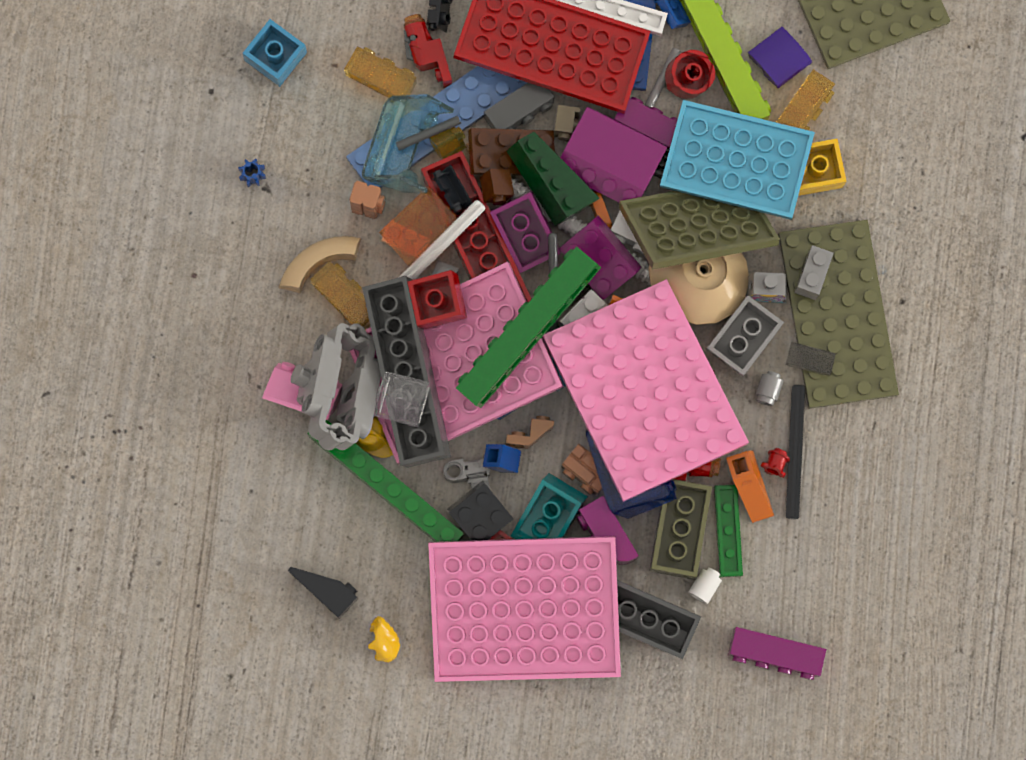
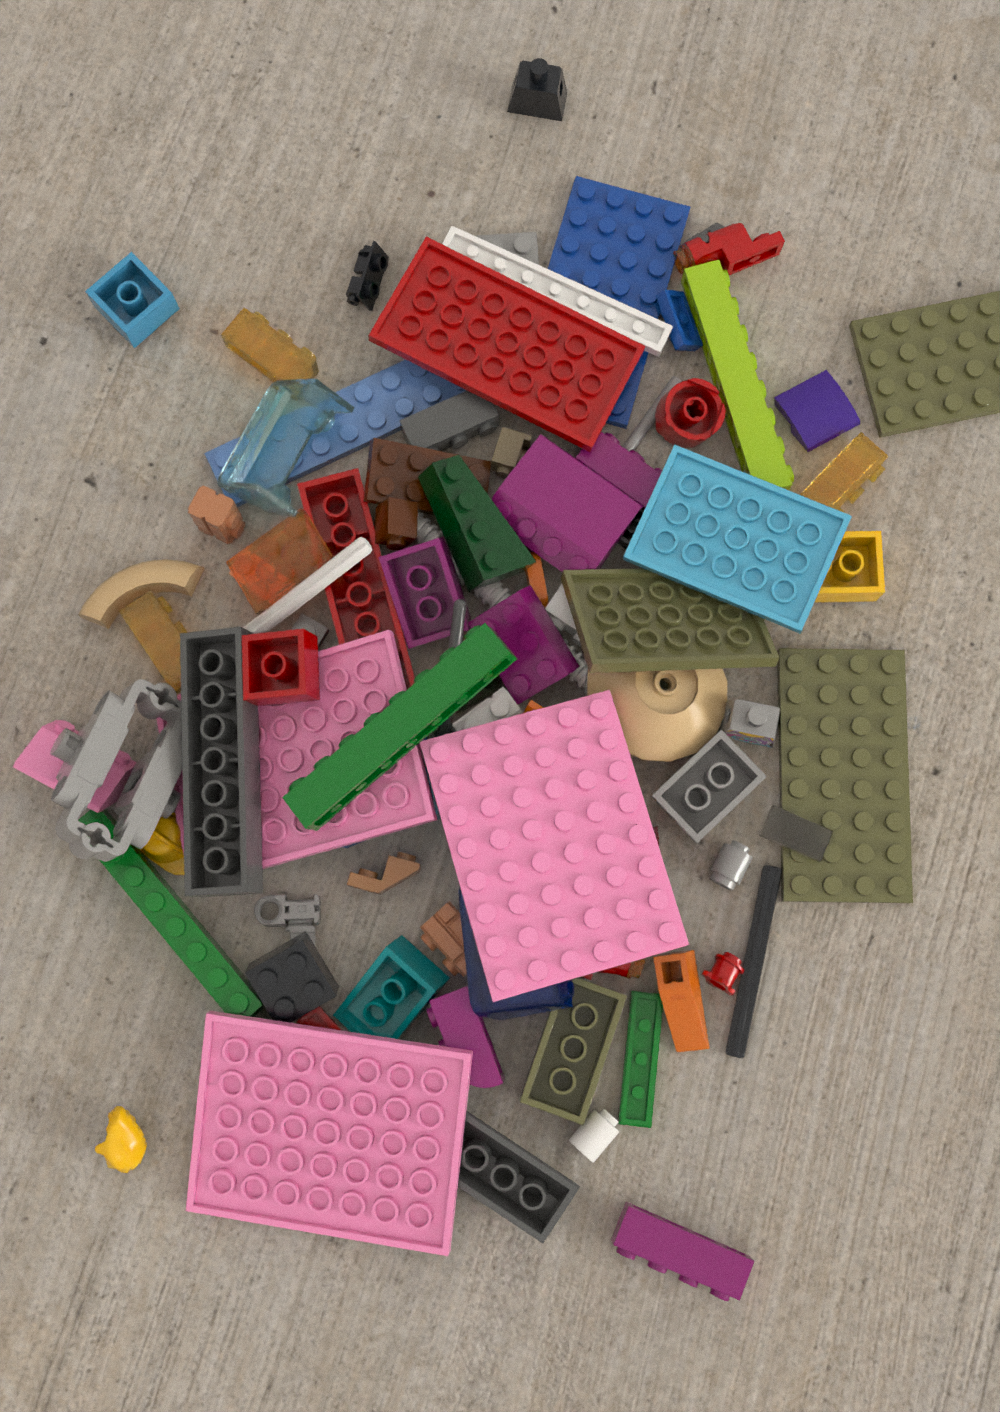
camera: 15 degrees right, 0 degrees up
blue gear [238,158,266,187] -> none
black slope [288,567,358,619] -> none
clear slope [374,371,430,428] -> none
dark grey piece [396,115,461,151] -> none
red plate [403,14,452,88] -> none
clear yellow brick [428,126,467,159] -> none
black hinge [433,165,473,215] -> none
blue brick [483,444,521,473] -> none
light grey brick [794,245,833,300] -> none

